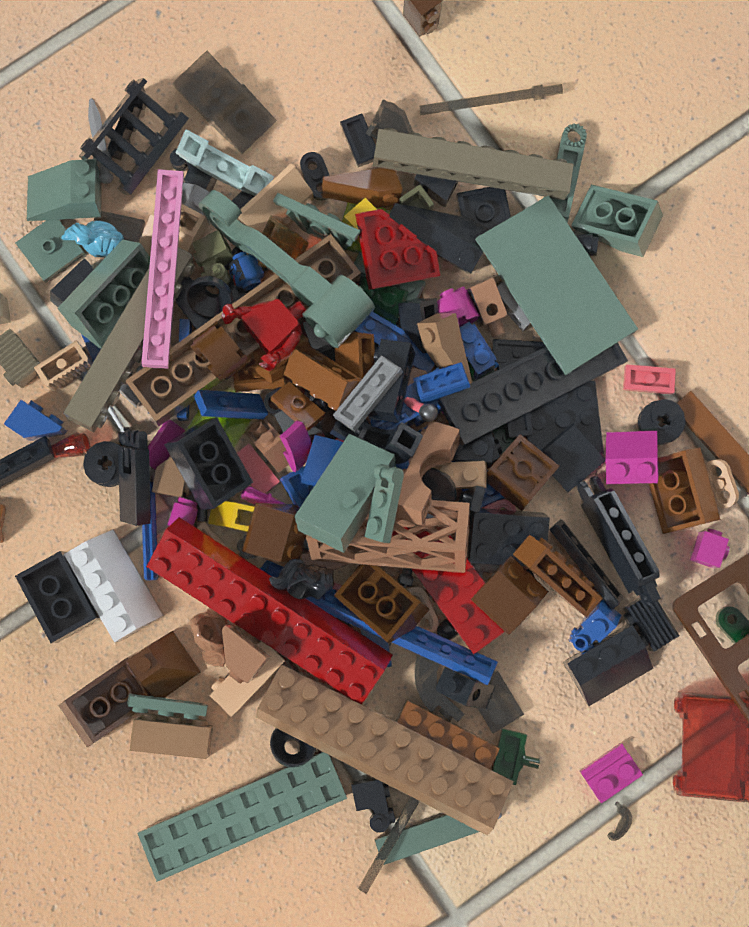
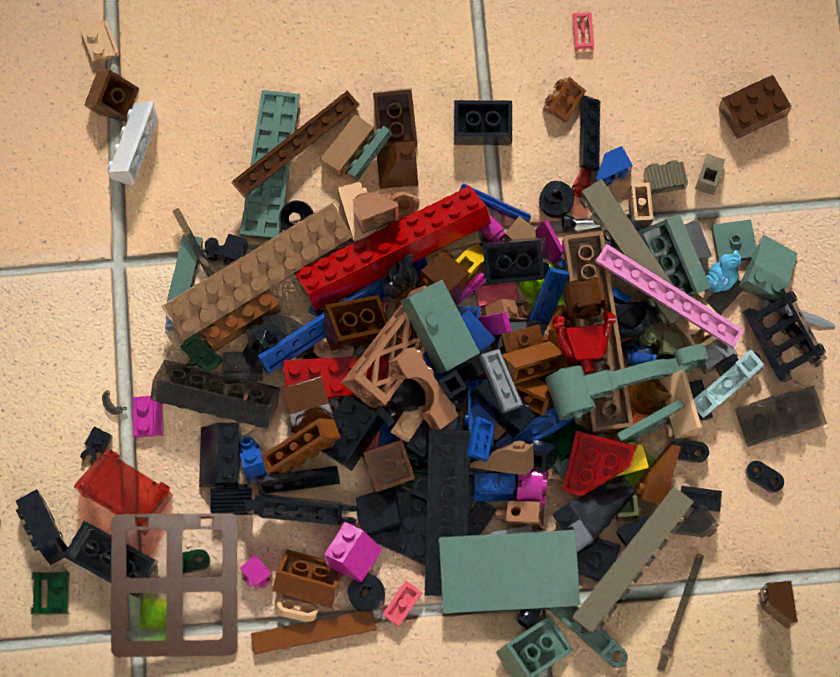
camera: 125 degrees right, 10 degrees down
white slope [64,530,164,642] -> none
black hinge [118,429,151,526] -> none
sand green plate [365,464,404,543] -> none
flat silver piece [404,397,438,422] -> none
none -> black plate [80,426,113,465]
none -> clear smoke brick [150,360,280,429]
none -> reddish brown plate [231,90,360,198]
none -> black plate [745,460,784,493]

